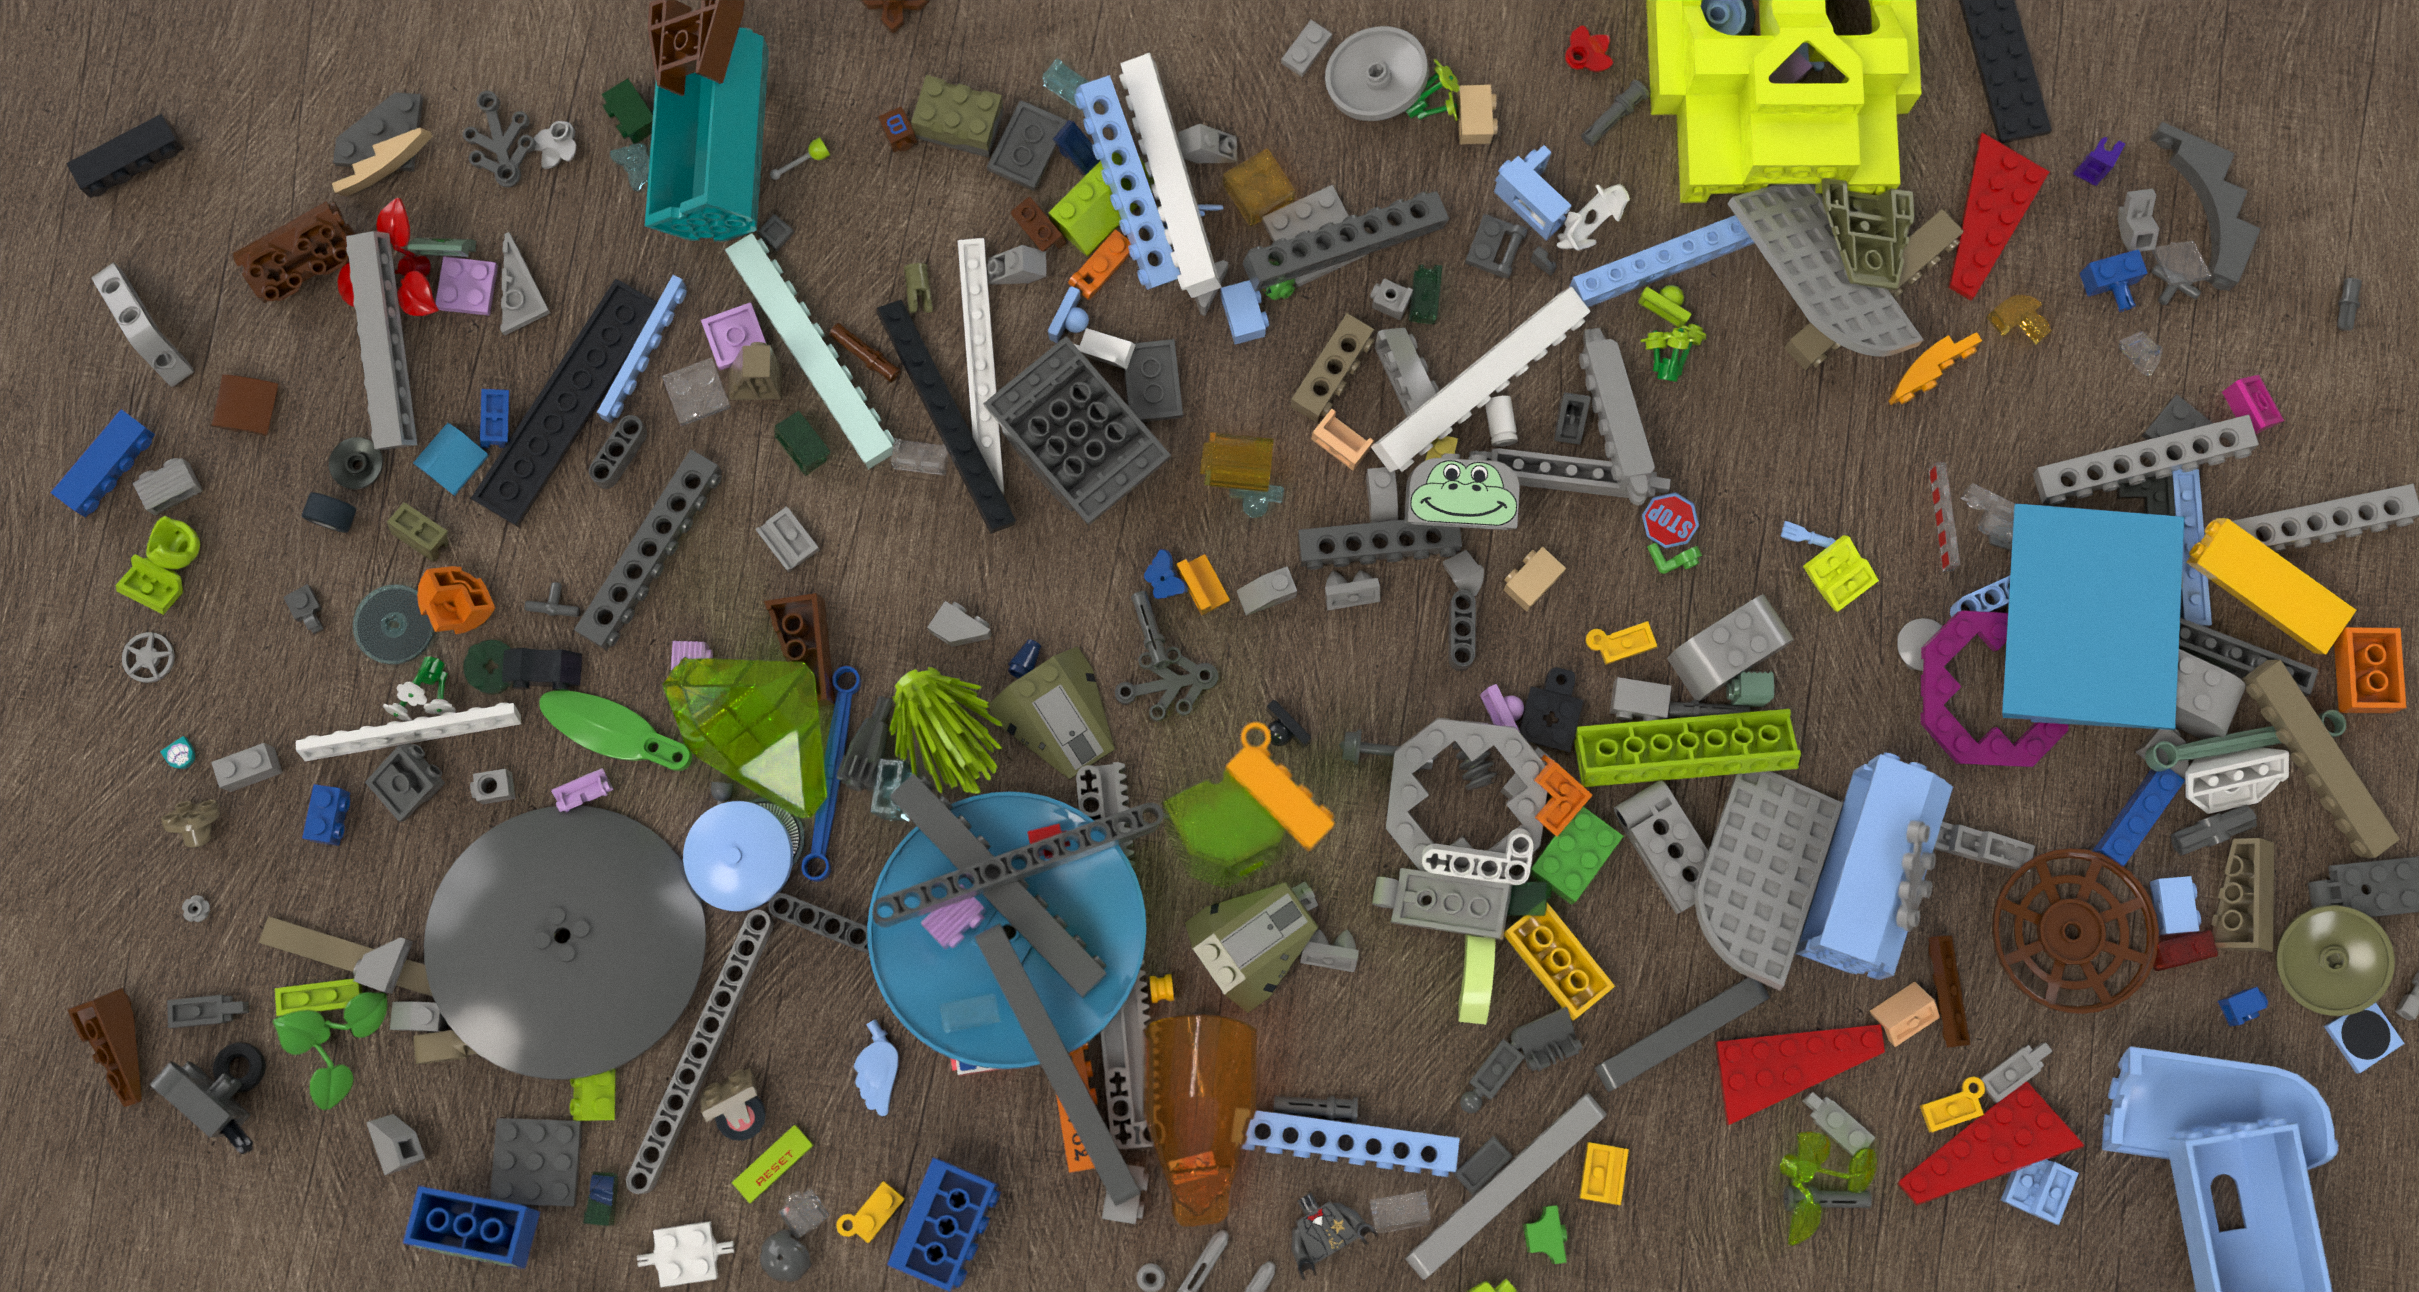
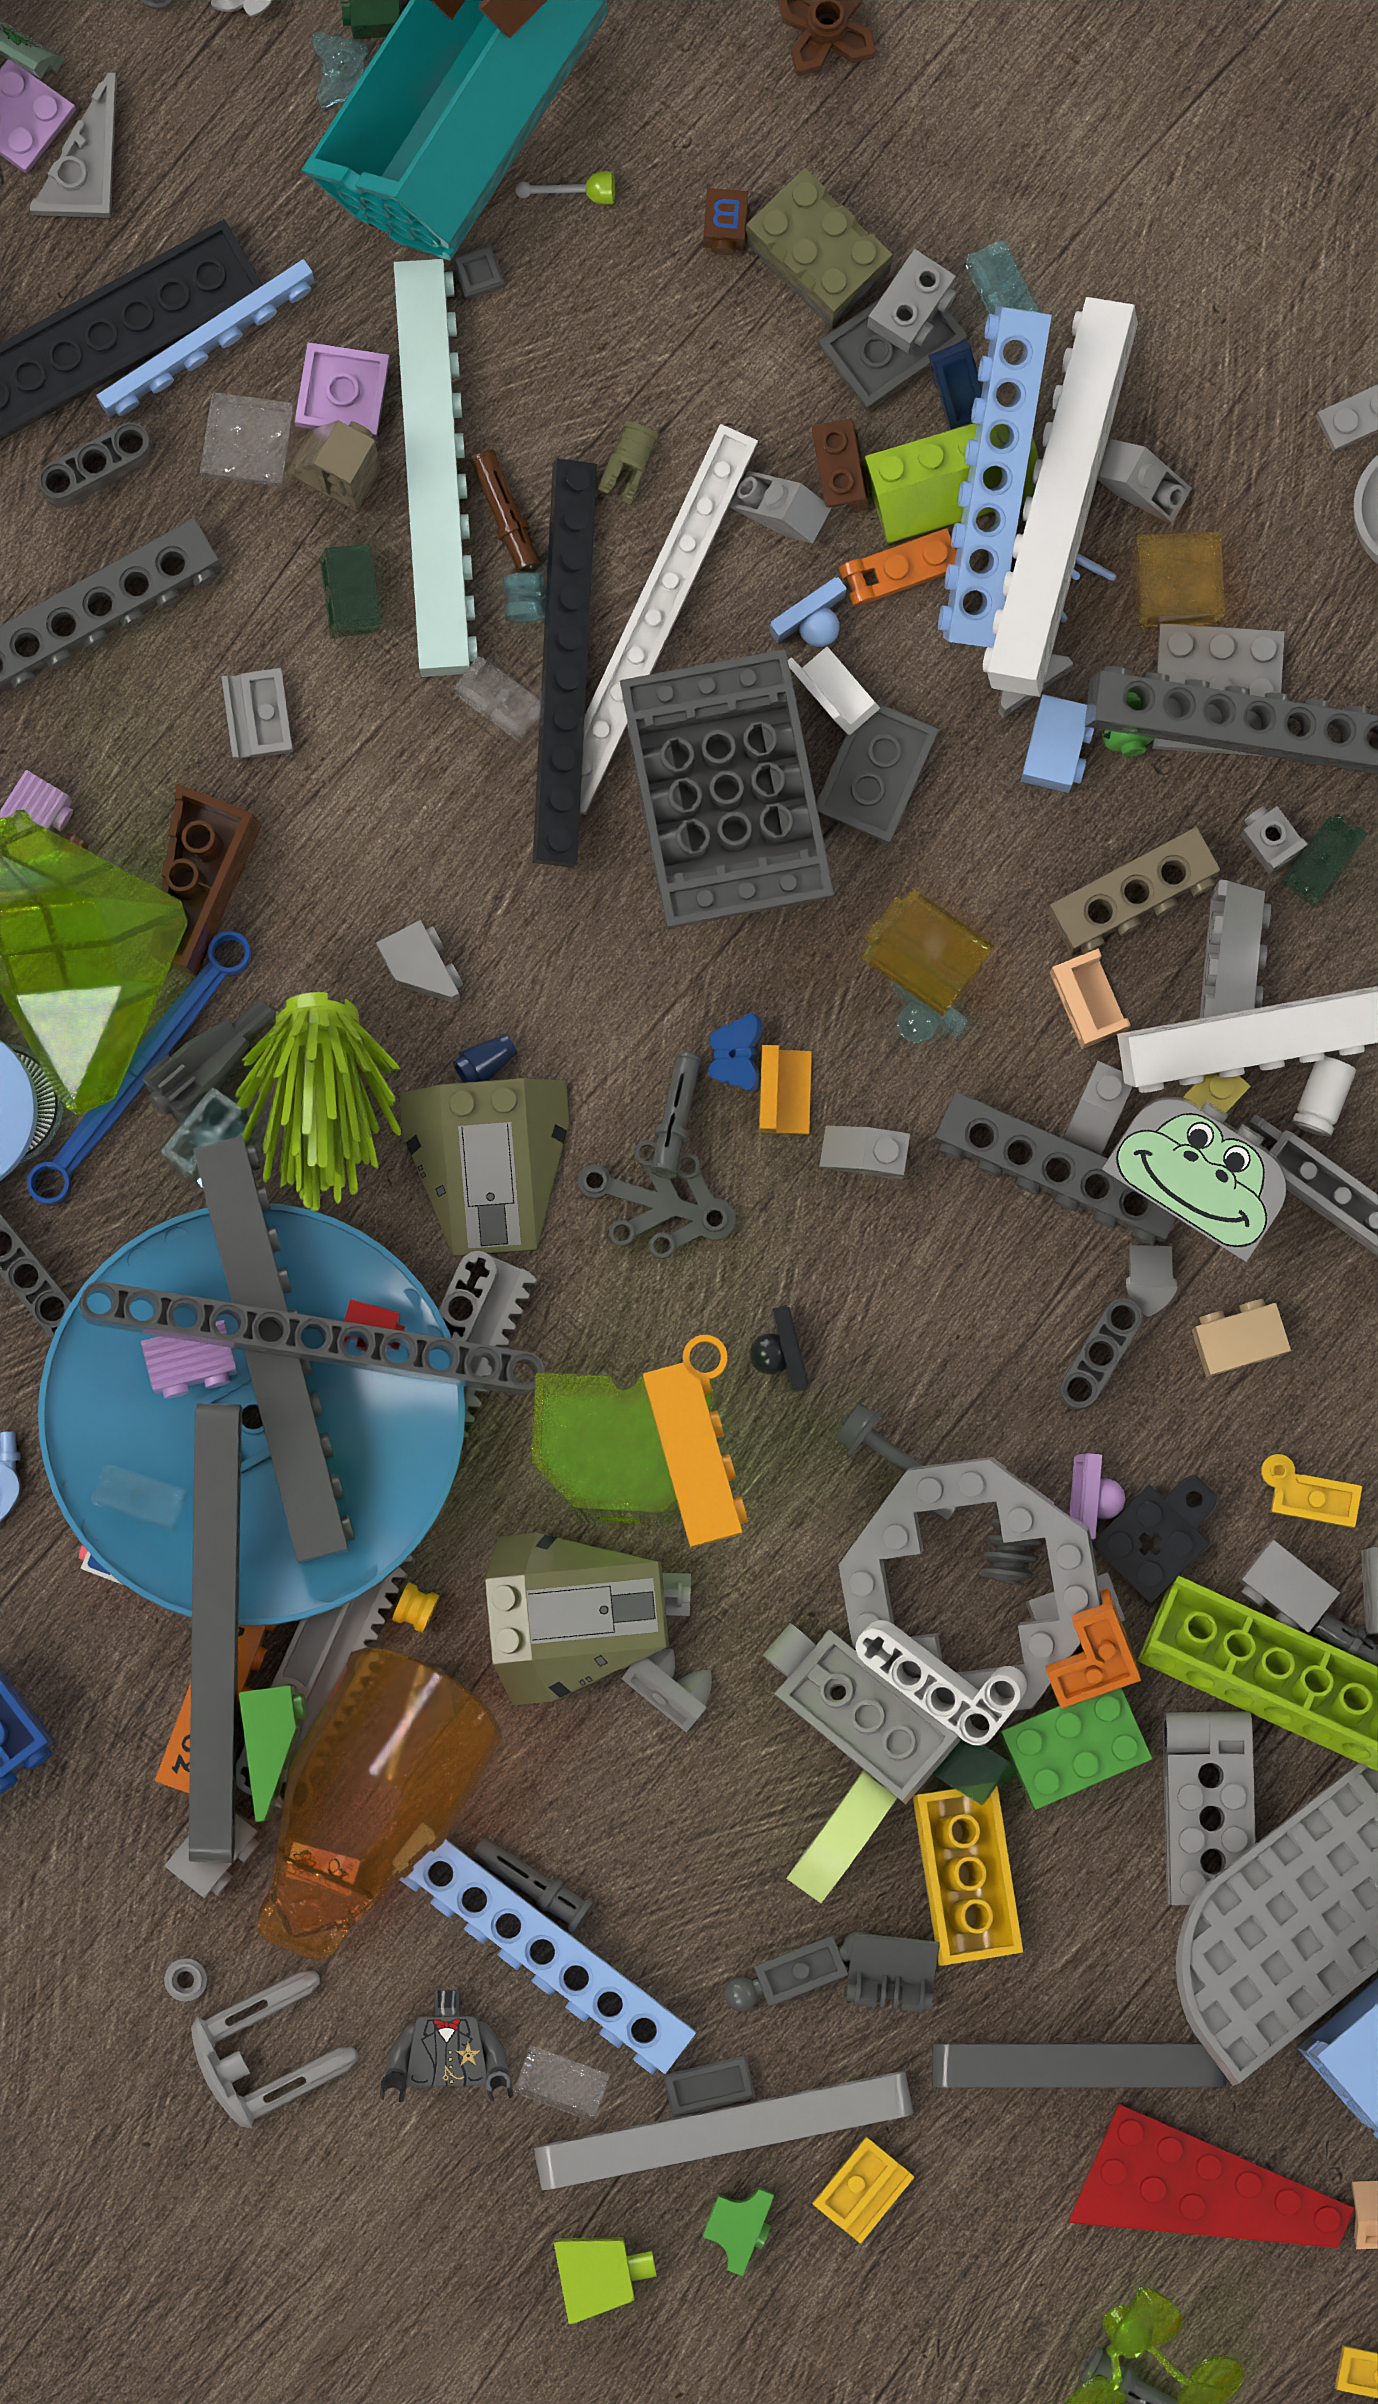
camera: 30 degrees right, 5 degrees up
light grey tile [1325,570,1380,610] -> none
light grey hinge [1803,1092,1875,1159] -> none
none -> bright green slope [239,1685,307,1822]
none -> clear light blue wheel [502,573,545,622]
none -> light grey brick [867,249,957,354]

